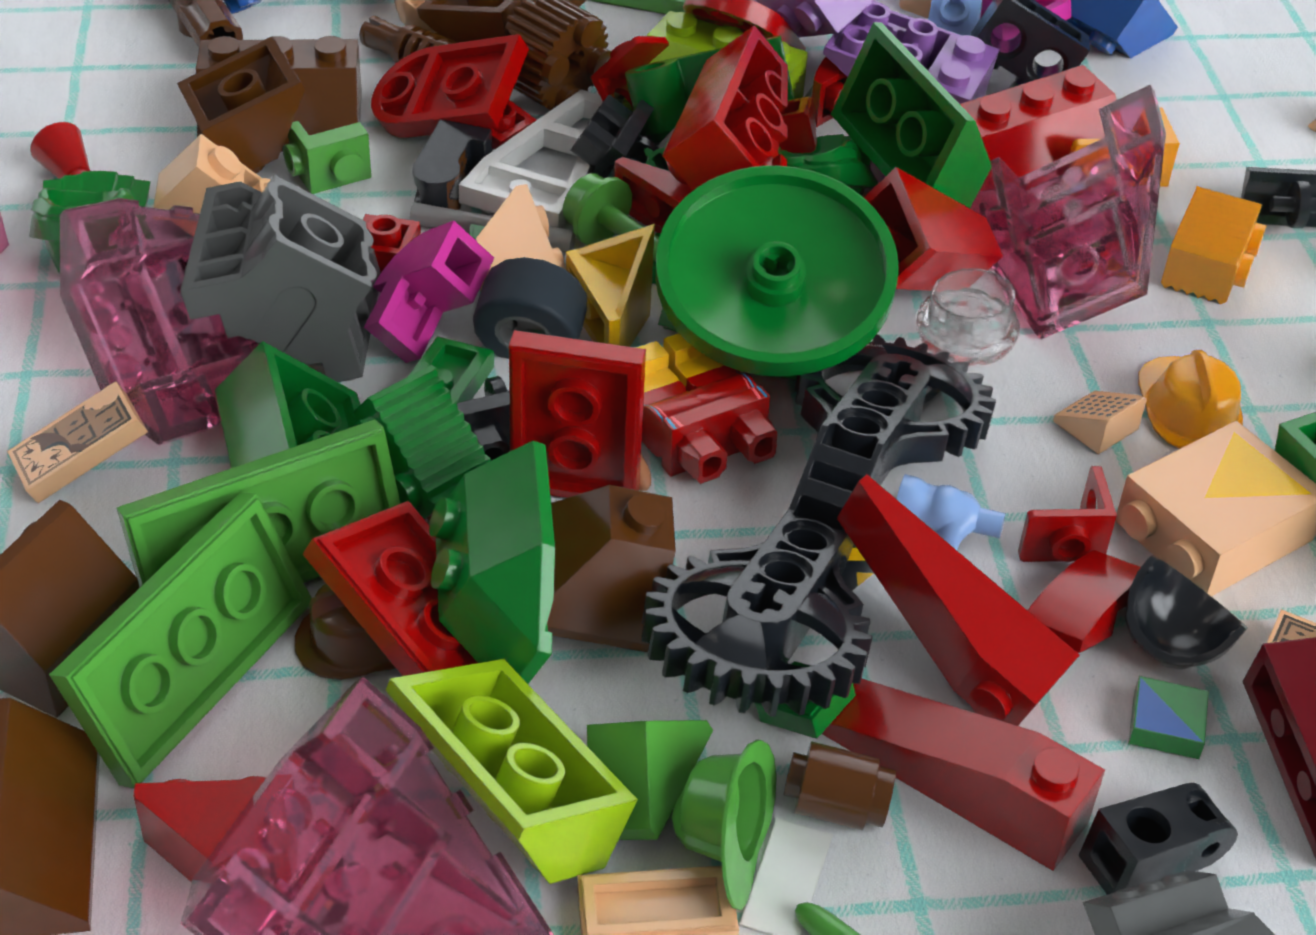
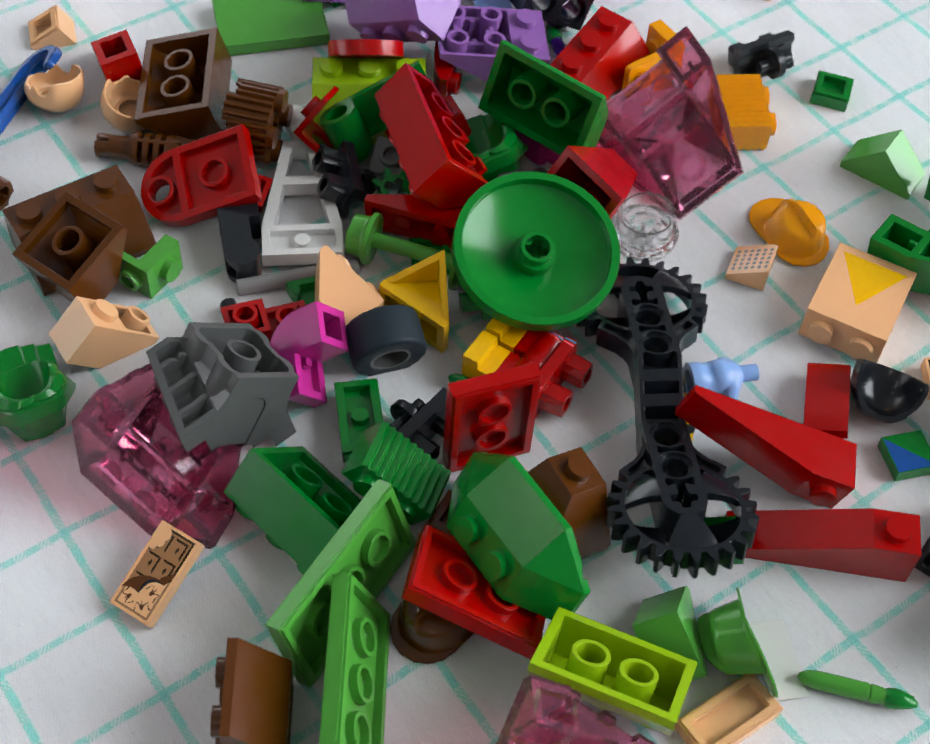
camera: 30 degrees left, 10 degrees up
reddish brown brick [783,741,896,831] -> none
red bracket [1018,466,1117,562] -> none

